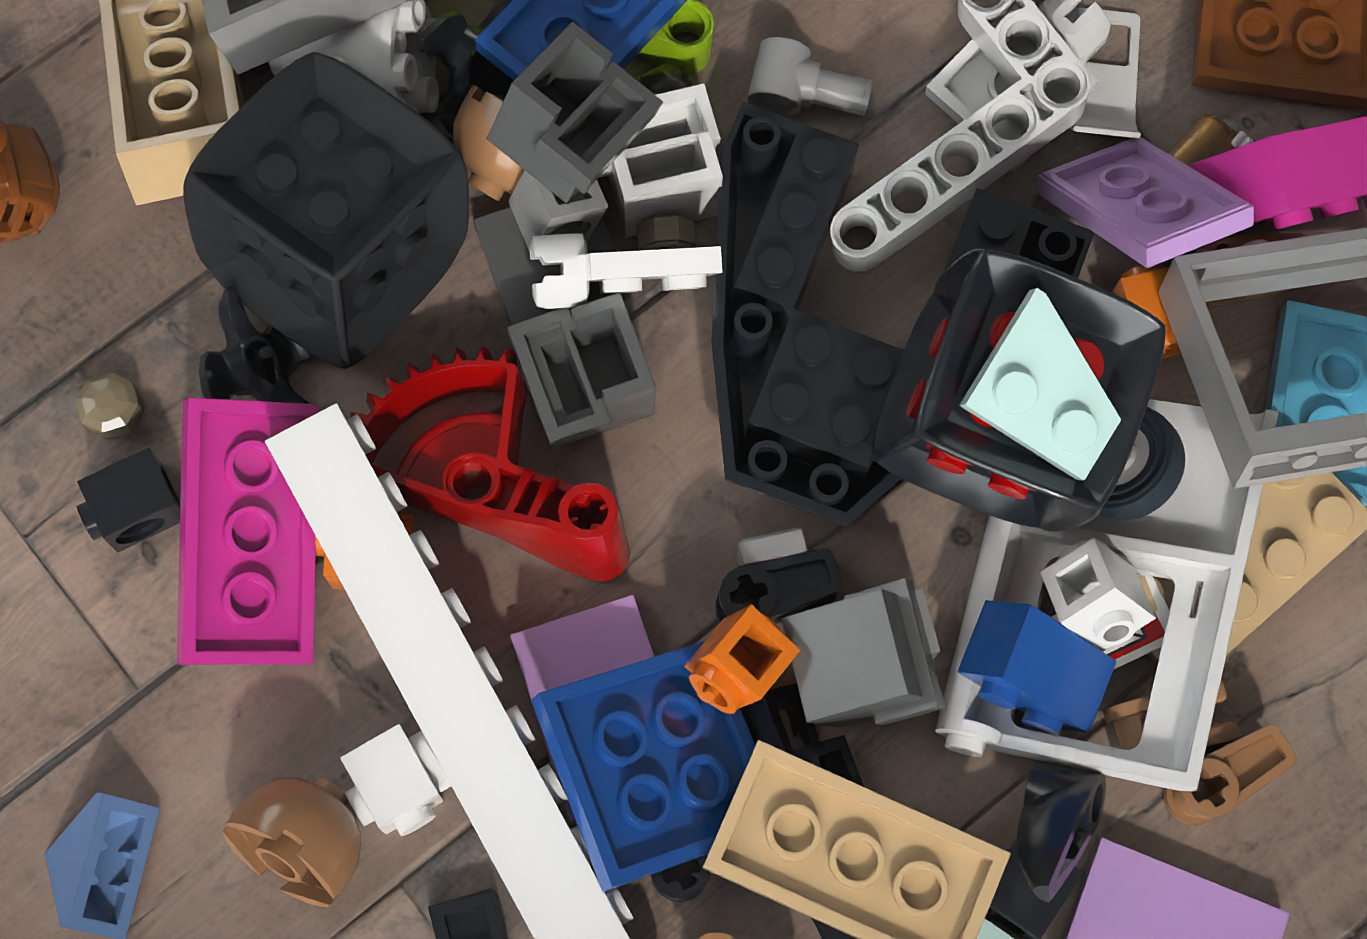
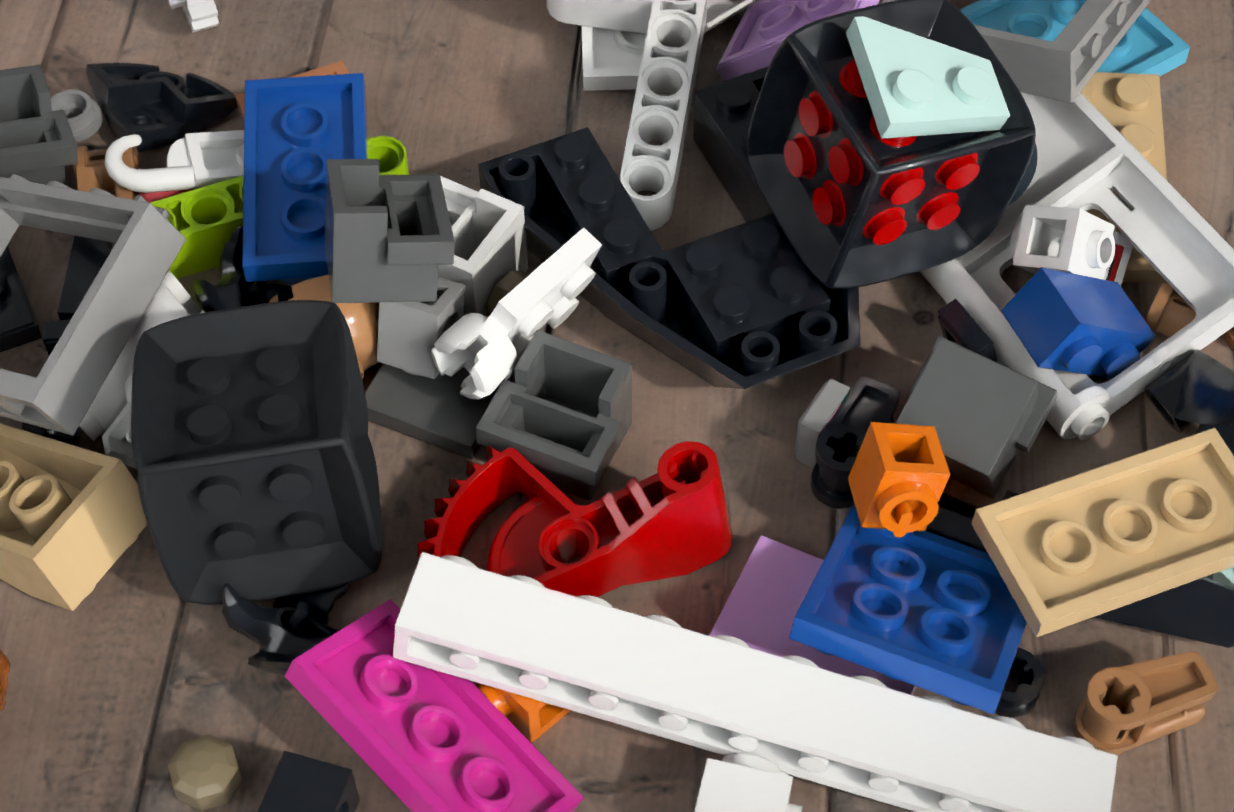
camera: 40 degrees left, 20 degrees down
light grey pin [747,37,873,117] -> none
none -> black tile [937,299,998,363]

